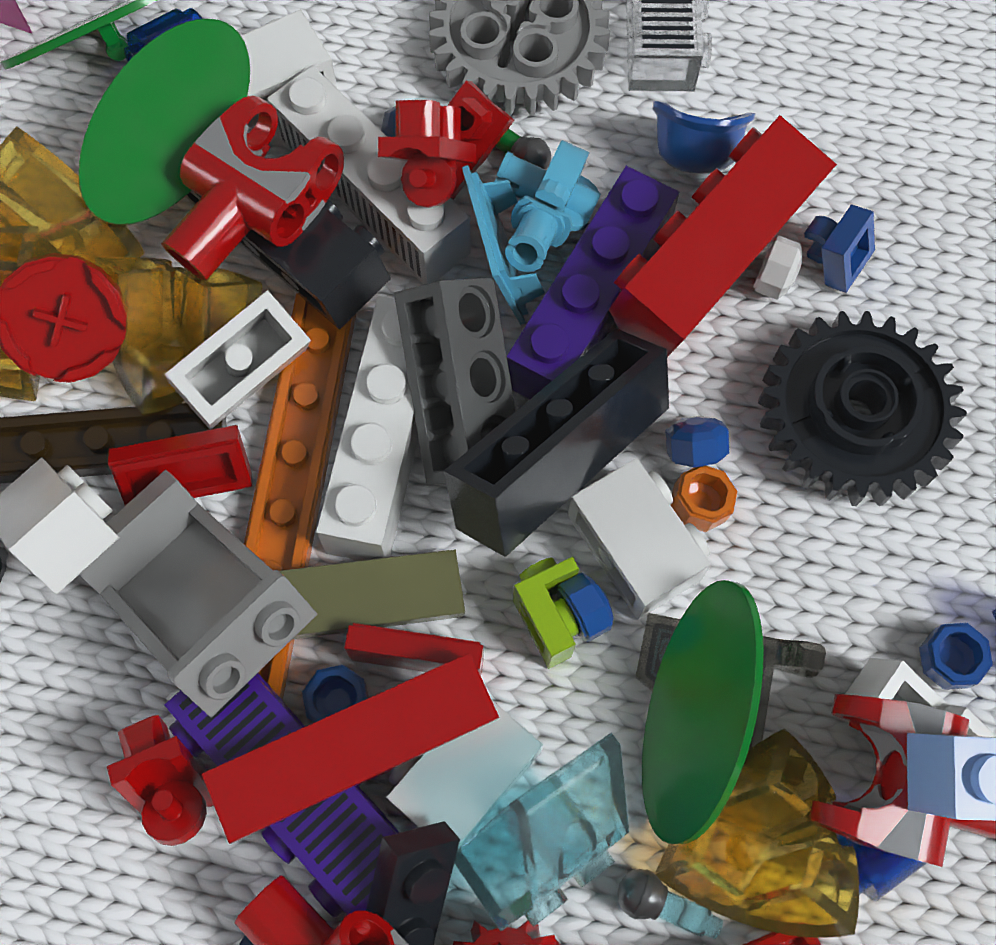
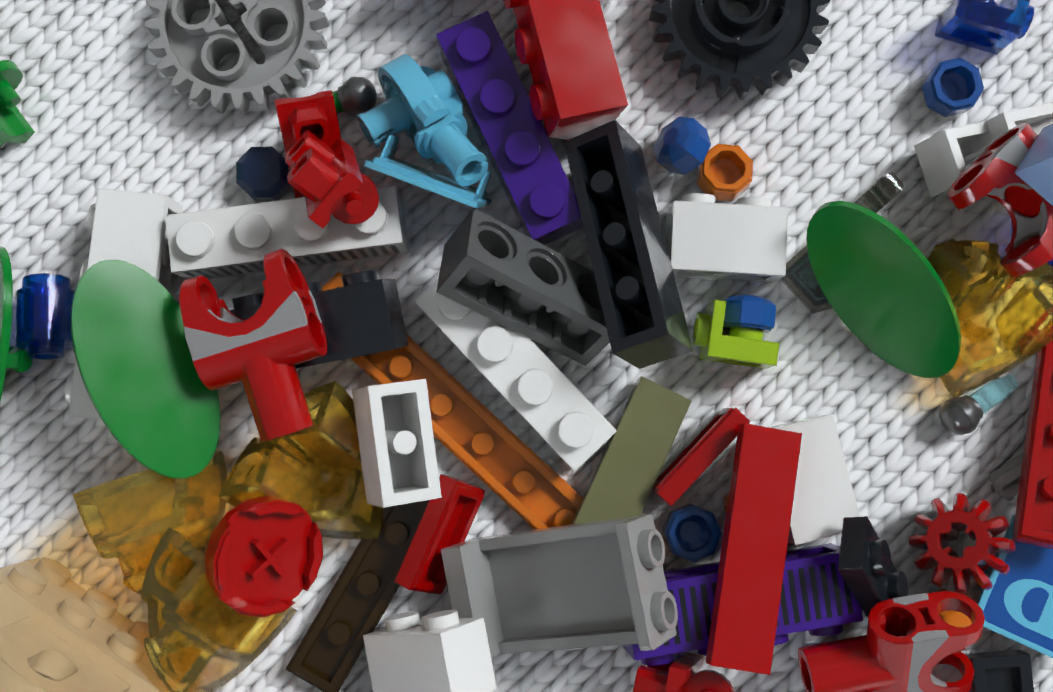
camera: 55 degrees left, 15 degrees up
clear light blue slope [454,732,629,931] -> none

